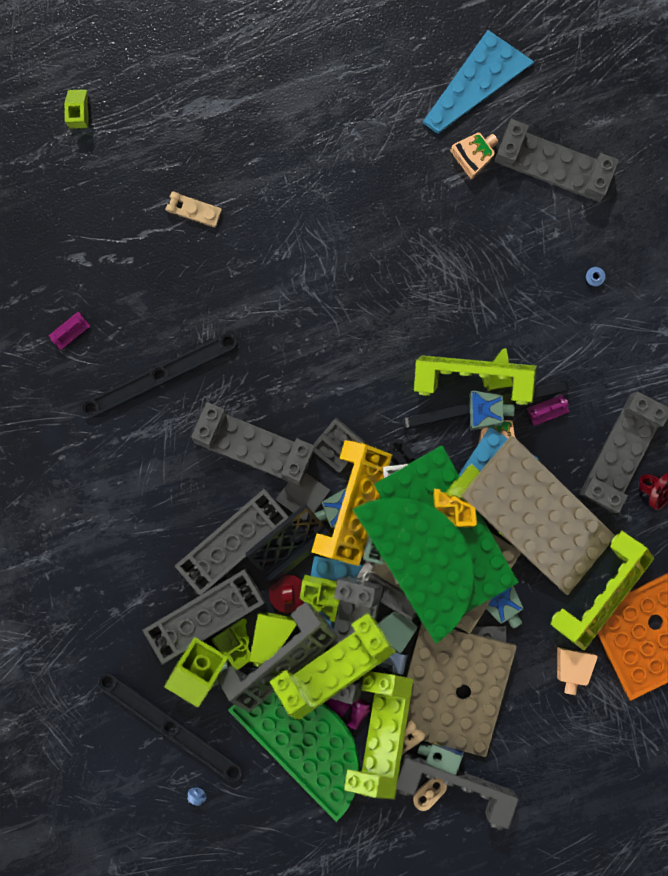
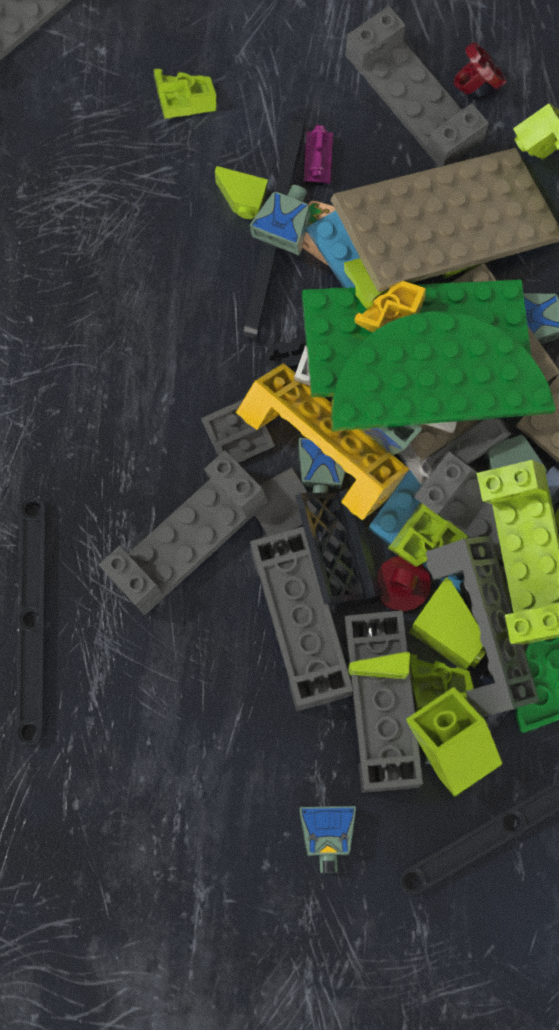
camera: 65 degrees left, 10 degrees down
lime plate [414,355,537,405] -> none
medium blue plate [586,267,605,286] -> none
none -> lime slope [154,69,216,118]
none -> torso [299,806,356,873]
none -> lime slope [348,652,410,679]

